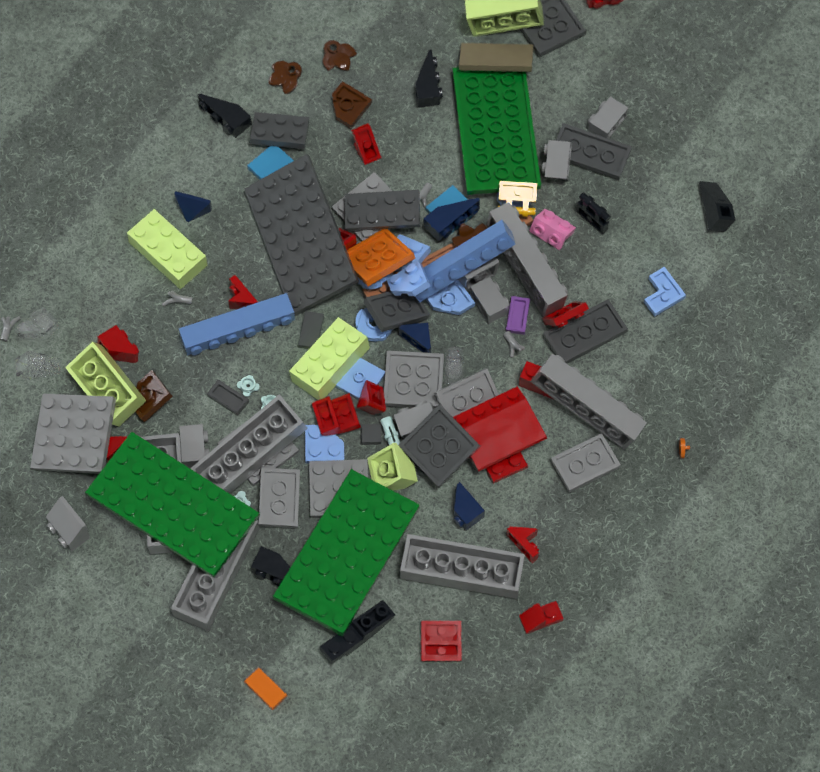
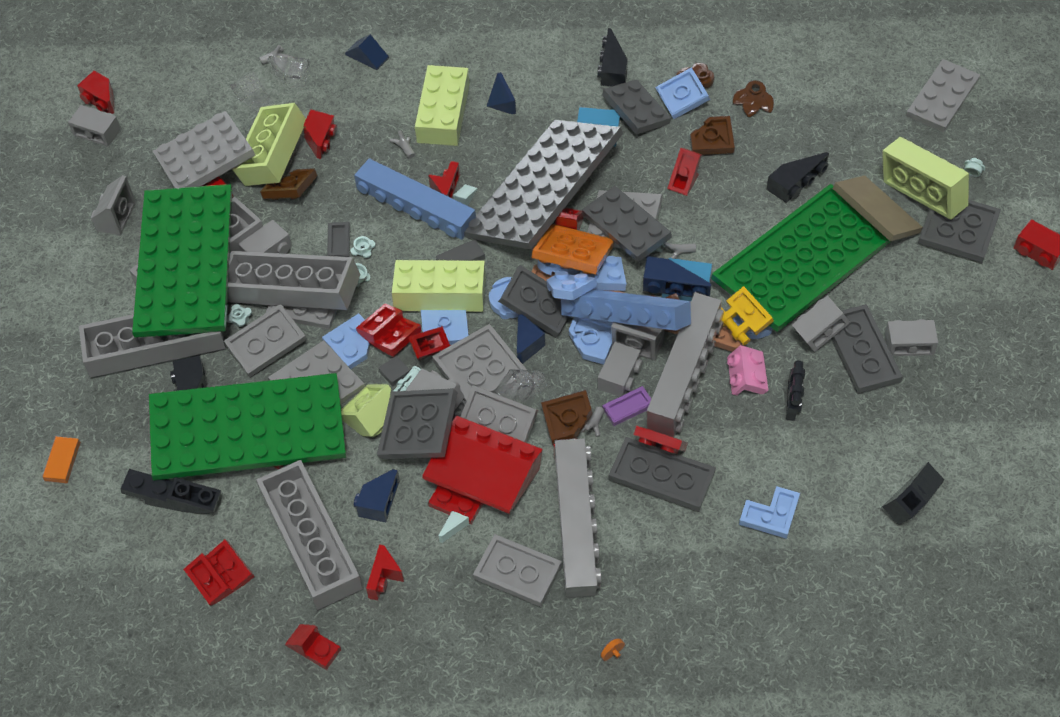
camera: 55 degrees right, 10 degrees down
none -> dark blue slope [345,34,389,70]
none -> light aqua piece [438,511,469,543]
none -> light aqua piece [453,184,477,206]
none -> reddish brown plate [541,390,593,445]
none -> light blue plate [655,67,710,119]

